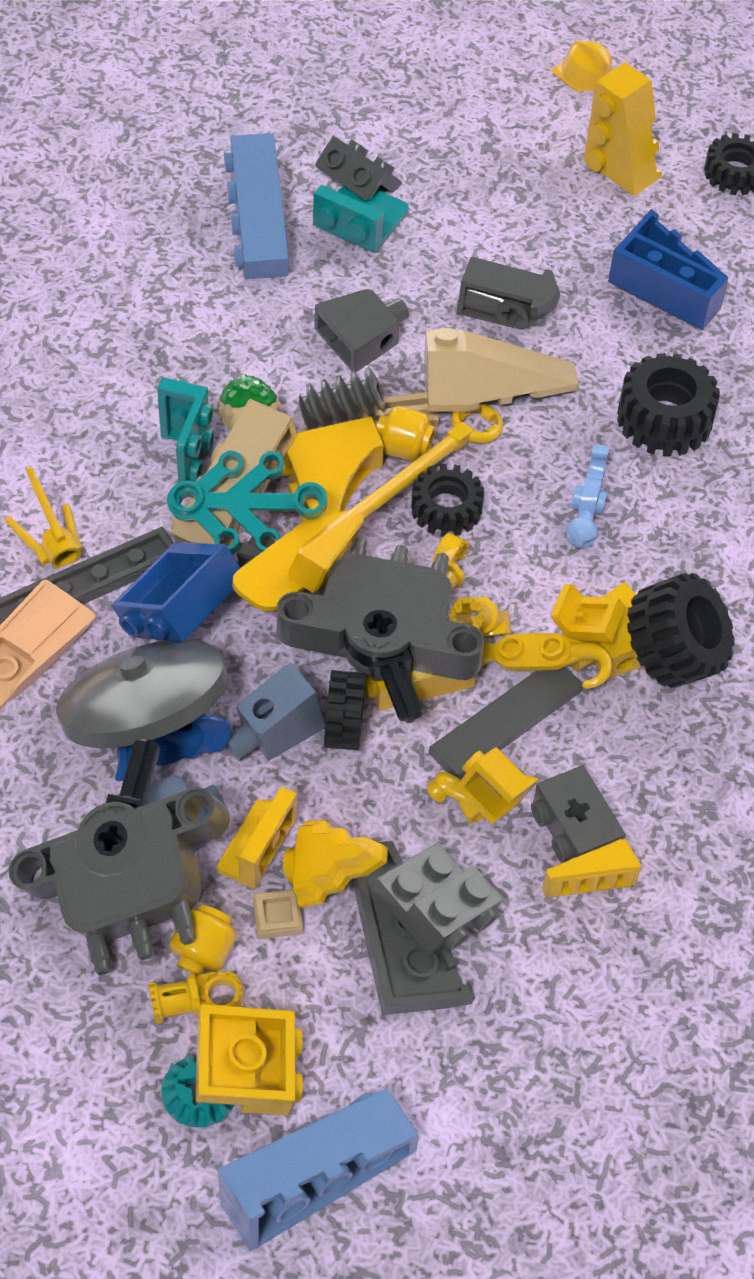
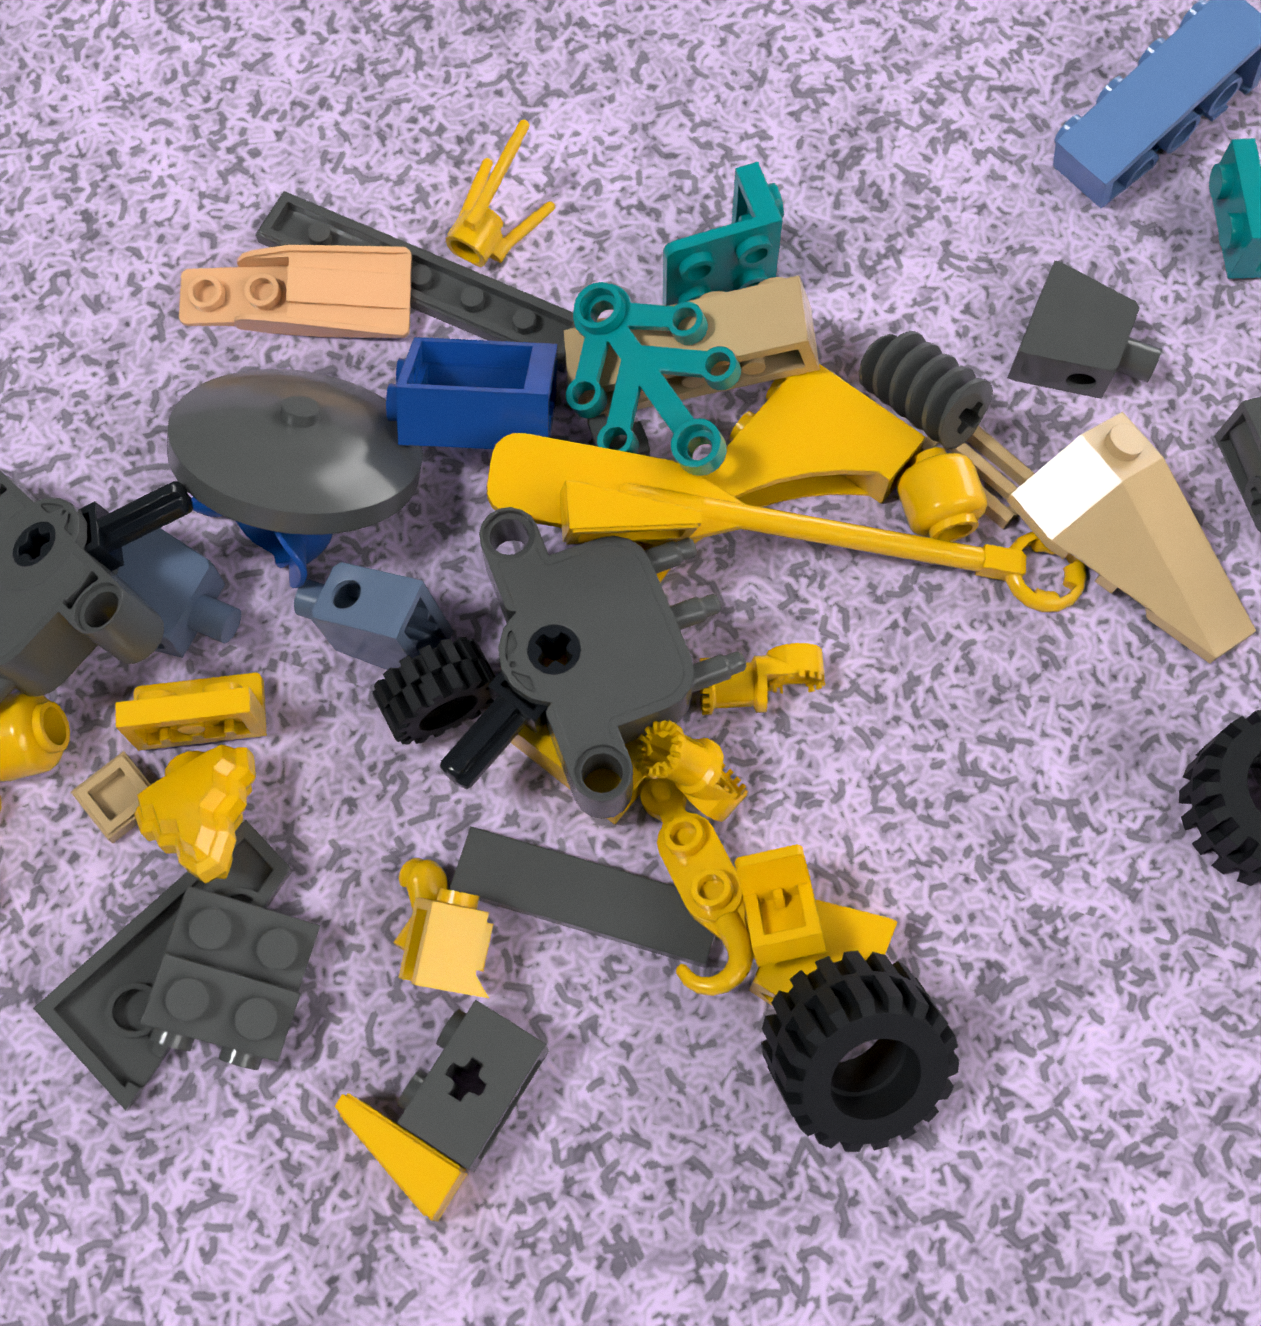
camera: 60 degrees right, 15 degrees up
green piece [218,374,281,431] -> none
black tyre [411,463,484,537] -> none
light blue piece [566,443,610,548] -> none

